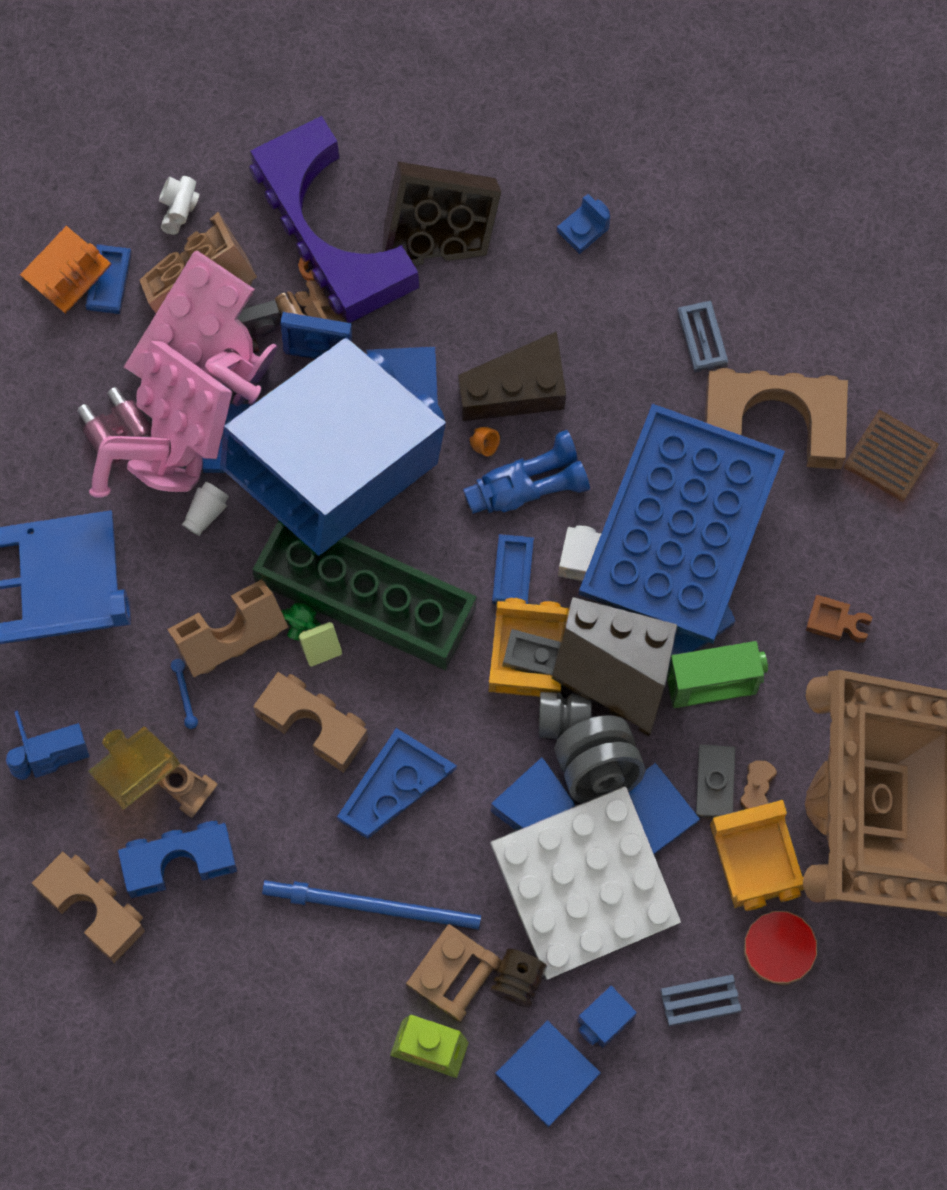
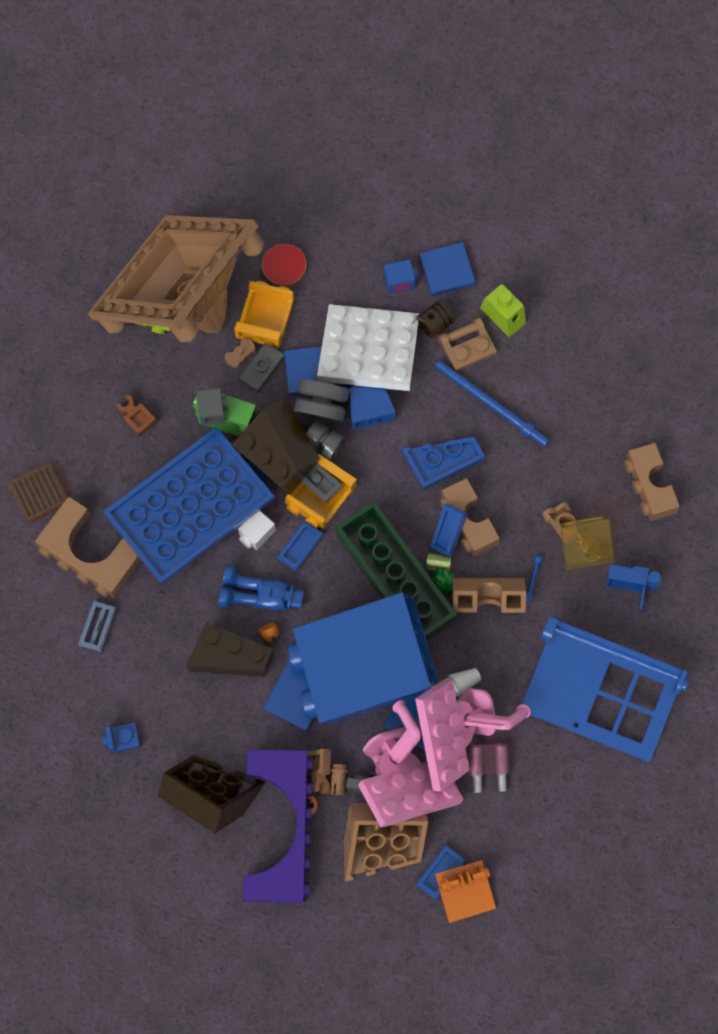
camera: 145 degrees left, 0 degrees up
blue arch [118,821,238,899] -> none
white plate [159,176,199,235] -> none
blue tile [280,312,352,359] -> none
sand blue tile [660,975,741,1027] -> none
none -> dark grey brick [197,387,228,426]
none -> blue tile [430,504,468,557]

